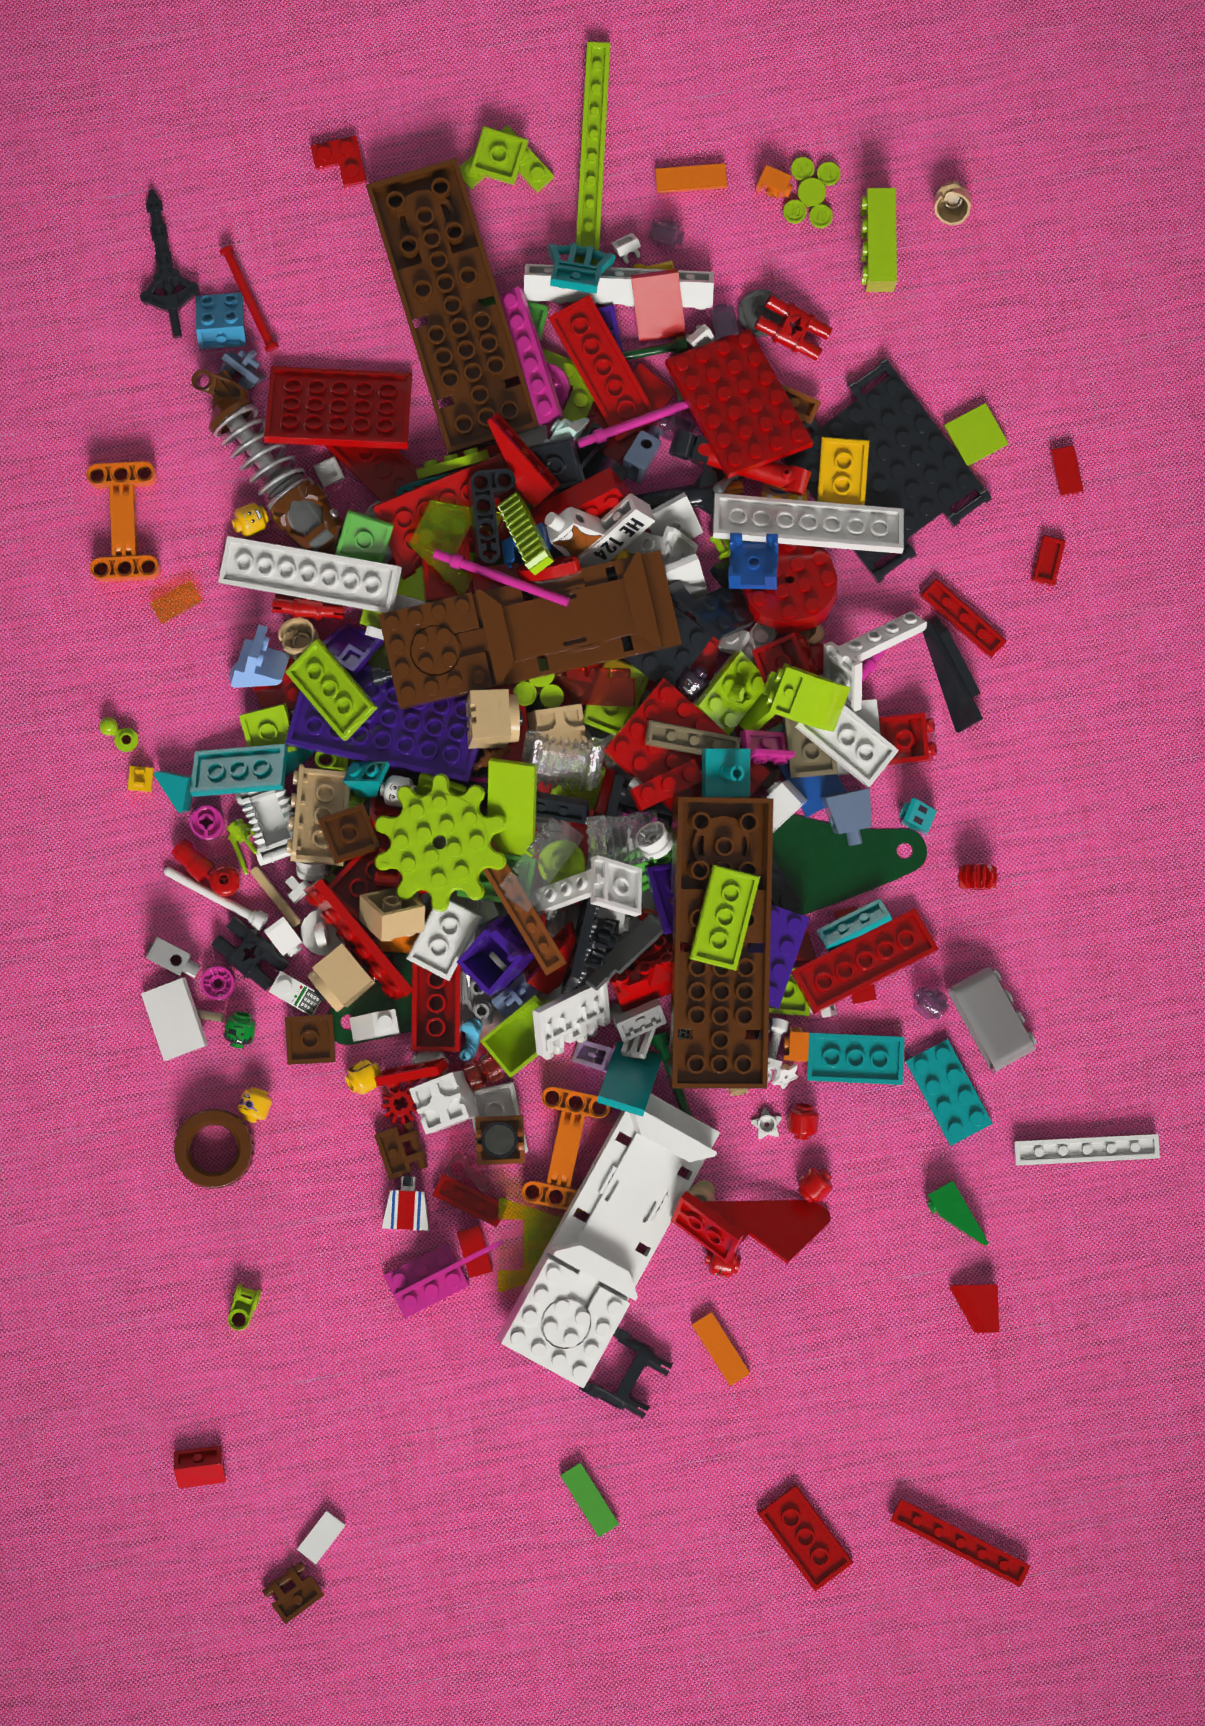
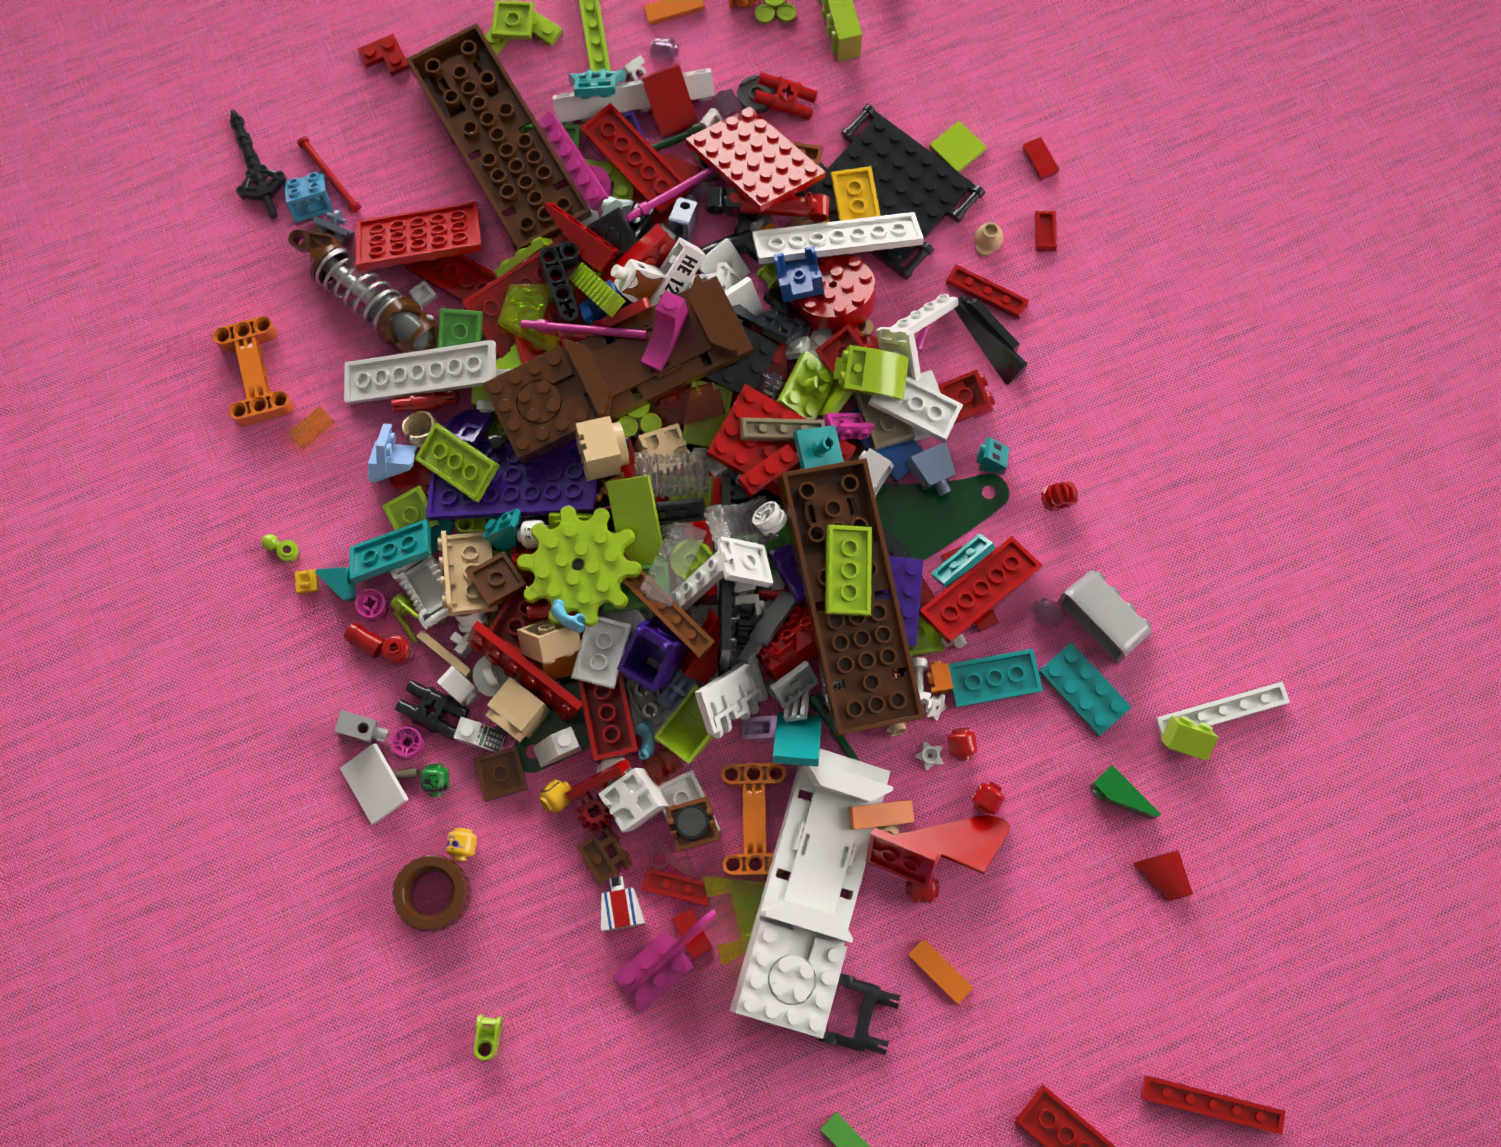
camera: 10 degrees left, 10 degrees down
white piece [164,867,269,931] -> none
yellow head [231,503,269,537] -> none
none -> medium azure piece [551,599,586,633]
none -> dark pink arch [641,290,690,373]
none -> orange tile [848,800,914,830]
none -> tan piece [974,222,1003,256]
none -> lime brick [1160,716,1219,761]

